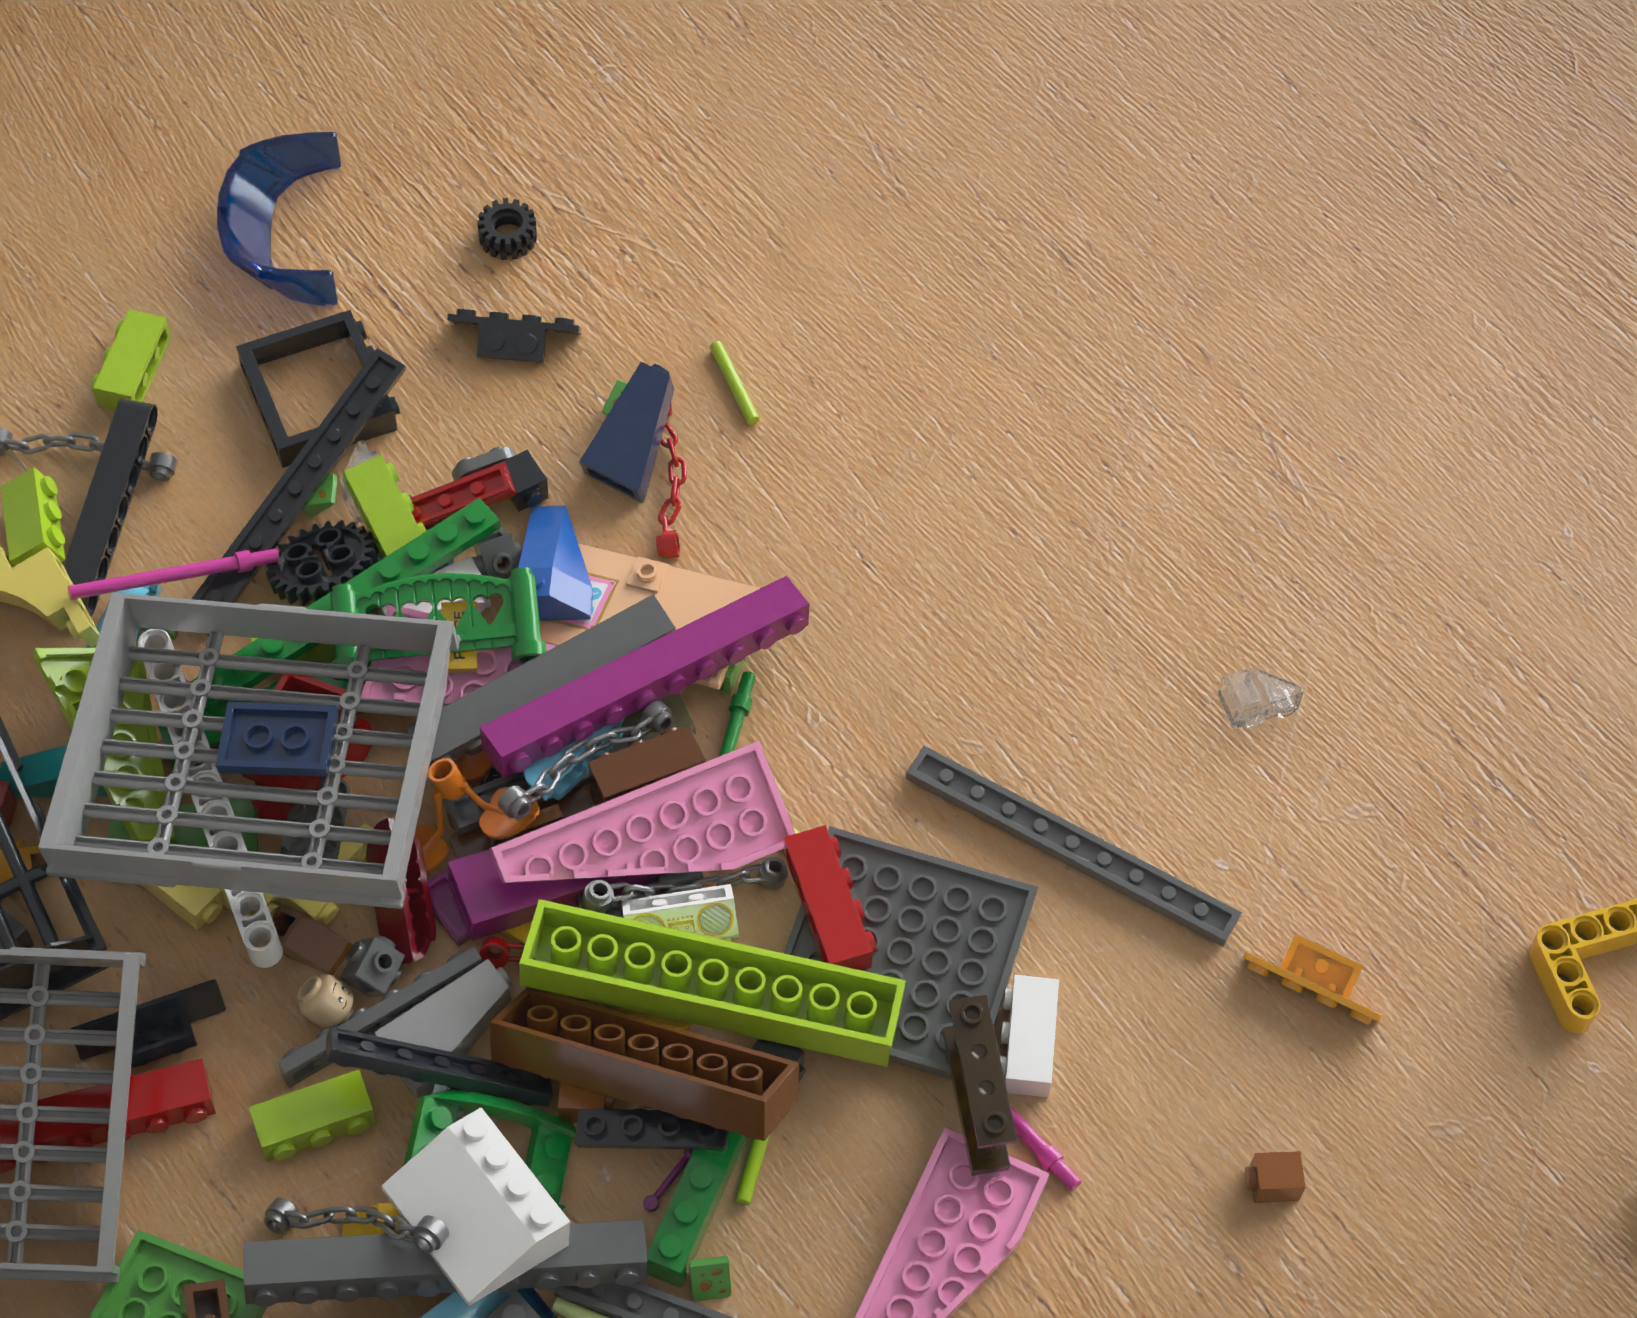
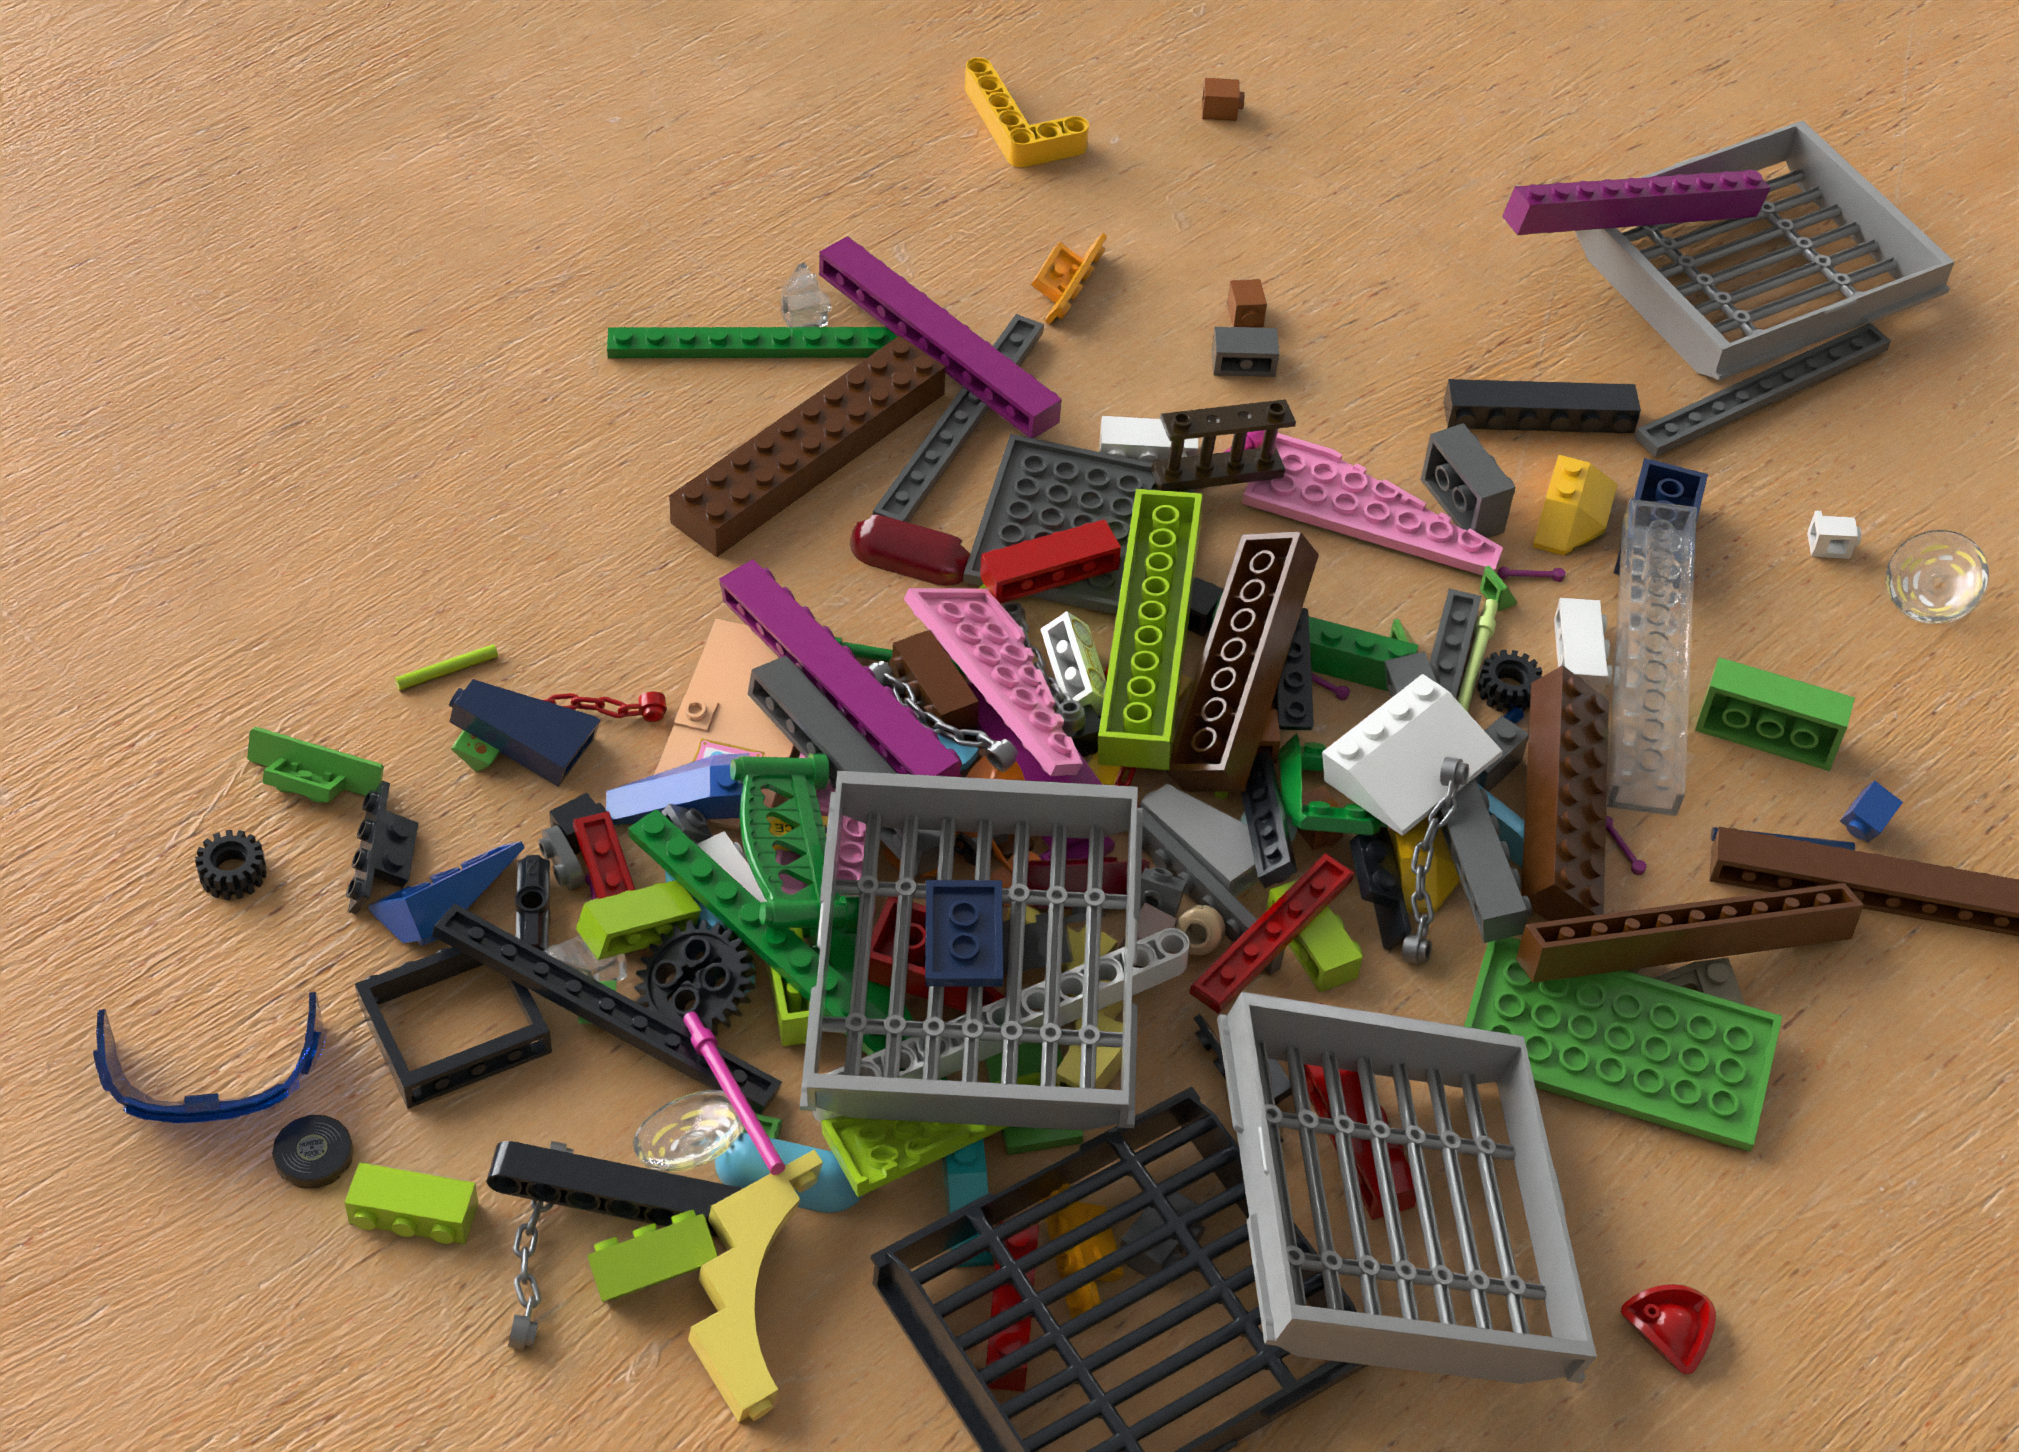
camera: 95 degrees left, 10 degrees down
none -> bright green bracket [247,727,384,803]
none -> black tile [272,1115,354,1188]
none -> blue wedge [368,841,525,946]
none -> black piece [515,855,551,955]
none -> green plate [607,327,898,358]
none -> clear dish [633,1090,744,1172]
none -> reddish brown brick [669,335,946,557]
none -> magenta brick [819,236,1062,439]
none -> dark red brick [850,515,971,586]
none -> red tile [1189,853,1354,1014]
none -> dark grey brick [1212,327,1279,377]
none -> black bracket [1349,827,1411,950]

